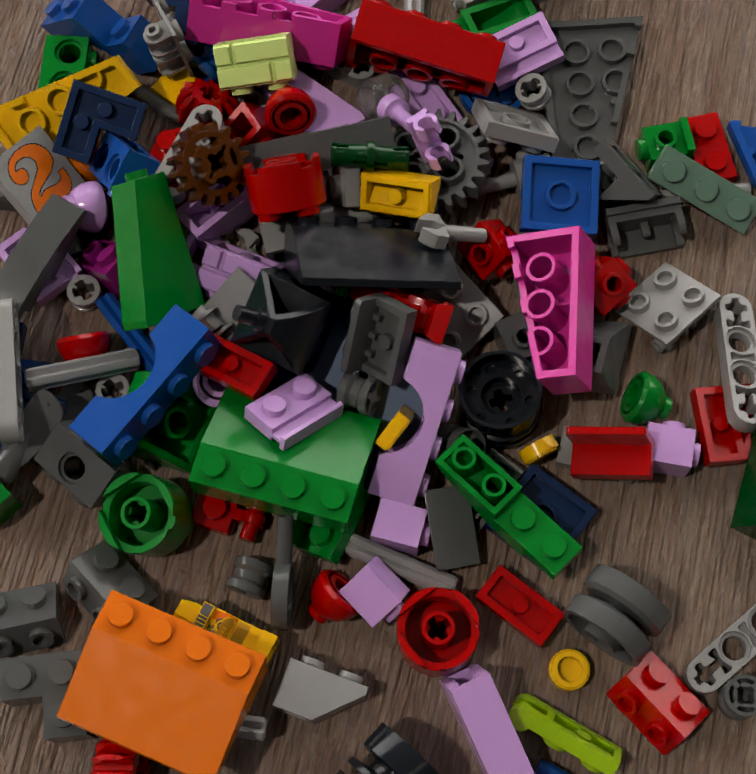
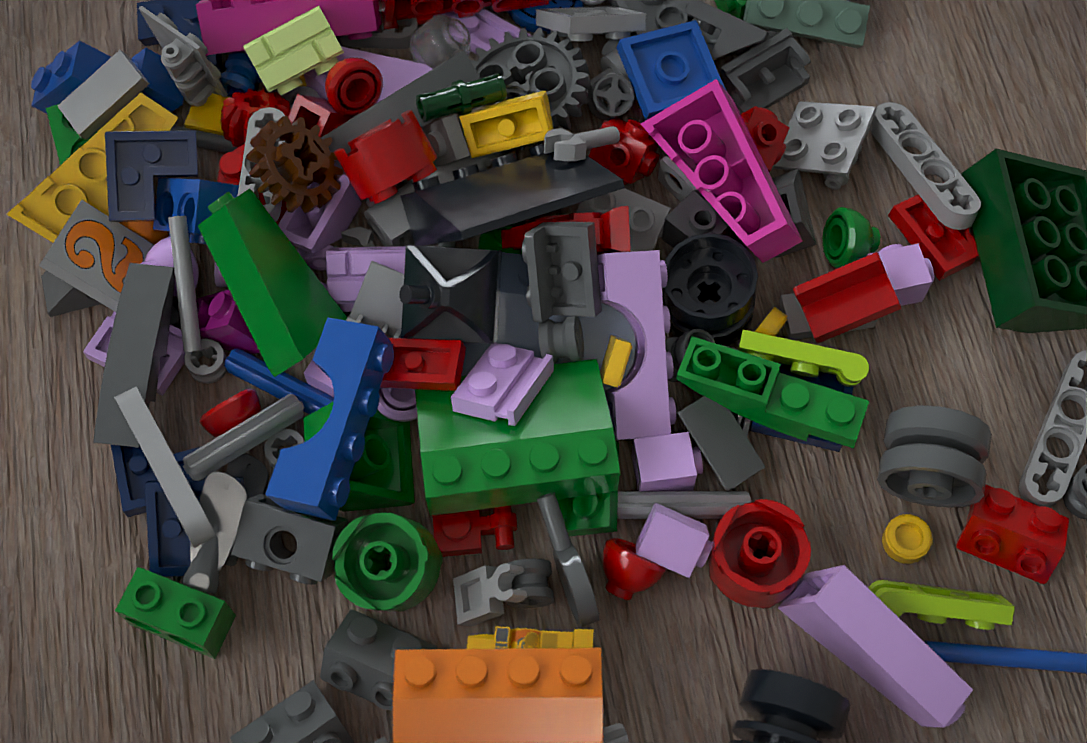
camera: 25 degrees left, 5 degrees down
light grey slope [272,655,369,724] -> none
lavender bar [377,93,454,170] -> none
red plate [475,565,564,649] -> none
none -> light grey tile [57,50,150,140]
none -> light grey bar [168,216,202,352]
none -> light grey plate [453,563,527,626]
none -> dark grey wheel [587,74,634,120]
none -> lime plate [738,330,869,387]

